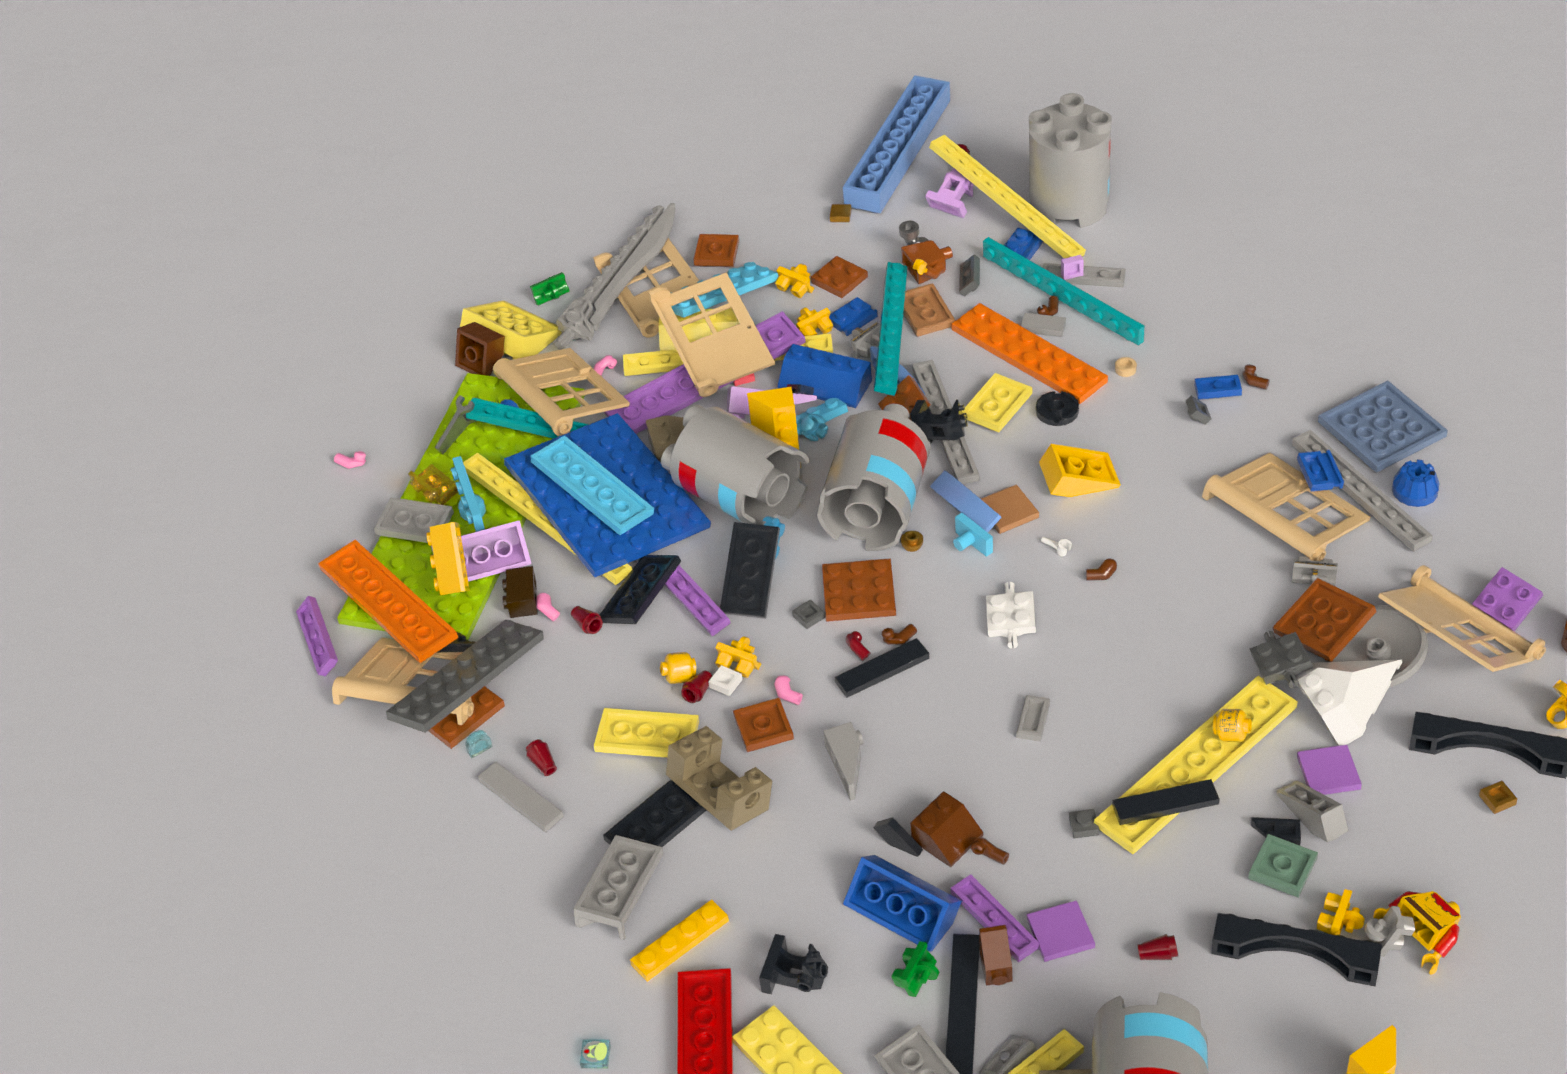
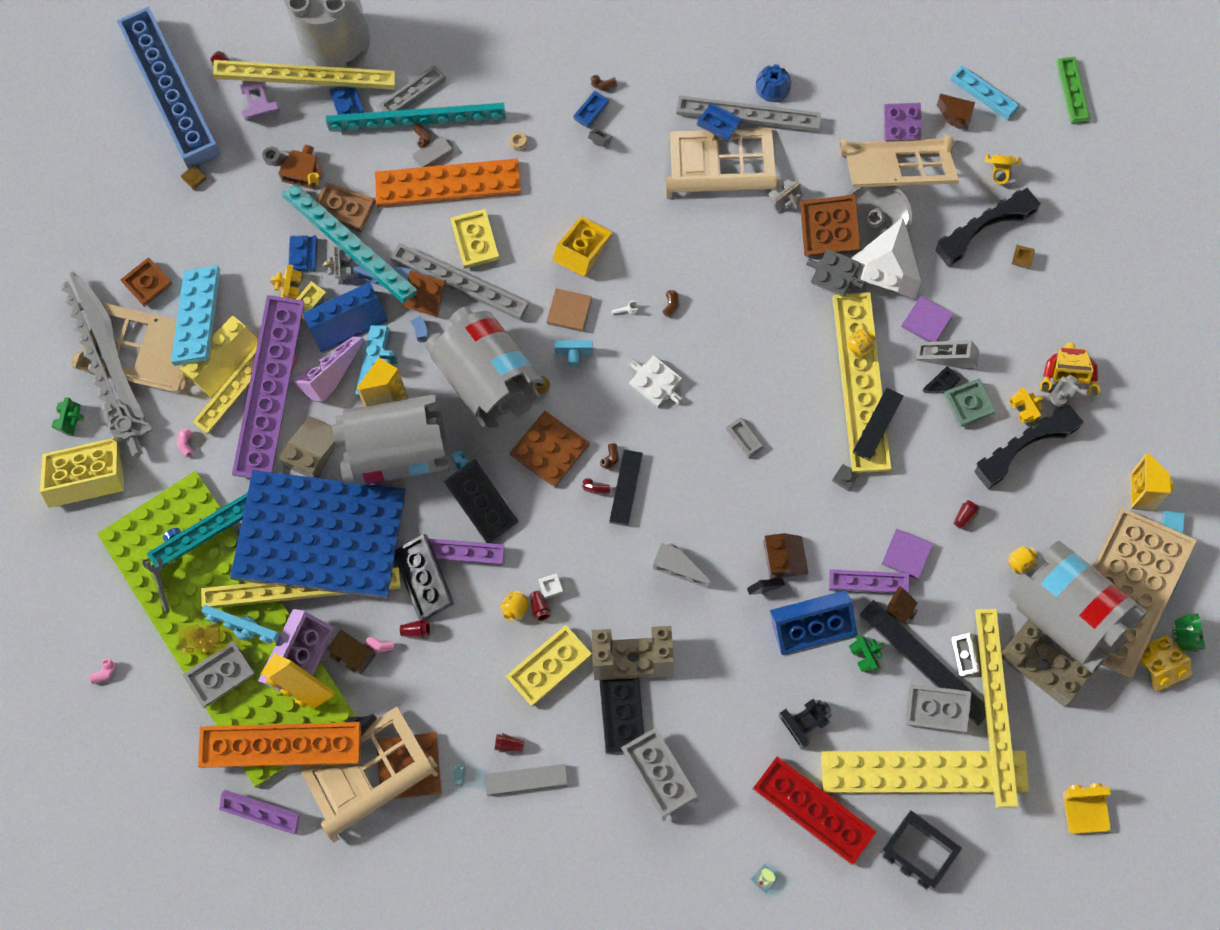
camera: 50 degrees left, 25 degrees up
dark grey plate [386,620,544,733] -> none
reddish brown slope [455,322,505,376] -> none
tan door [493,348,630,436] -> none
medium azure plate [531,435,654,535] -> none
yellow plate [630,899,729,982] -> none
tan door [649,272,775,397] -> none
yellow hips [715,636,761,678] -> none
dark orange plate [733,698,794,752] -> none
bright pink arm [774,675,803,705] -> none
yellow hips [775,264,814,299] -> none
black tile [787,384,814,395] -> none
dark grey tile [792,599,825,629] -> none
dark orange plate [811,256,868,298] -> none
black tile [910,399,968,444] -> none
medium blue slope [930,470,1002,532] -> none
dark grey plate [959,254,980,296] -> none
reddish brown arm [971,837,1009,865] -> none
black tile [1036,391,1079,426] -> none
lavender plate [1061,255,1084,280] -> none
sand blue plate [1318,381,1448,473] -> none

